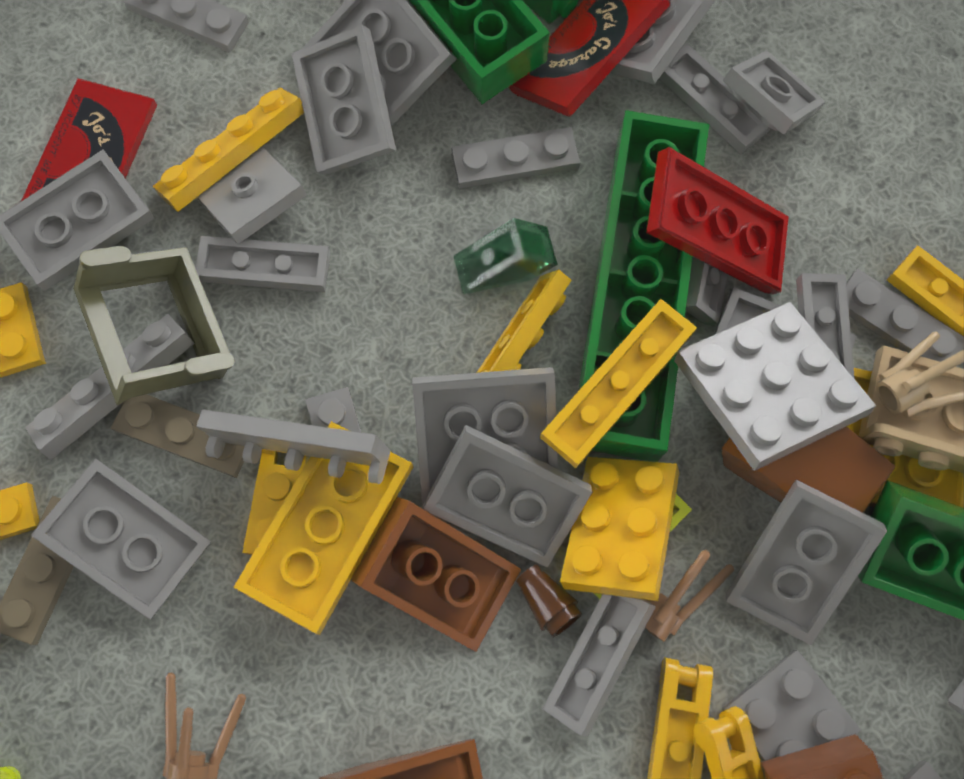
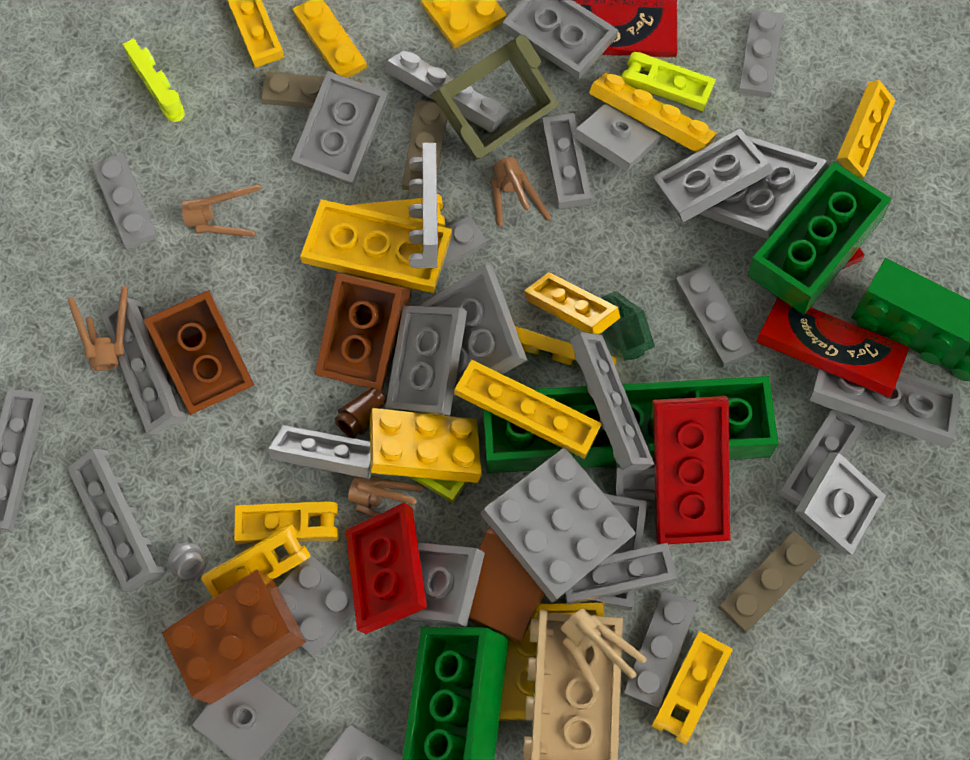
camera: 80 degrees right, 5 degrees down
none -> red plate [345,503,427,634]
none -> medium nougat plant [490,157,551,226]
none -> yellow plate [524,272,620,335]
none -> light grey plate [570,333,654,471]
none -> neon yellow plate [621,52,716,112]
none -> dark tan plate [718,531,821,634]

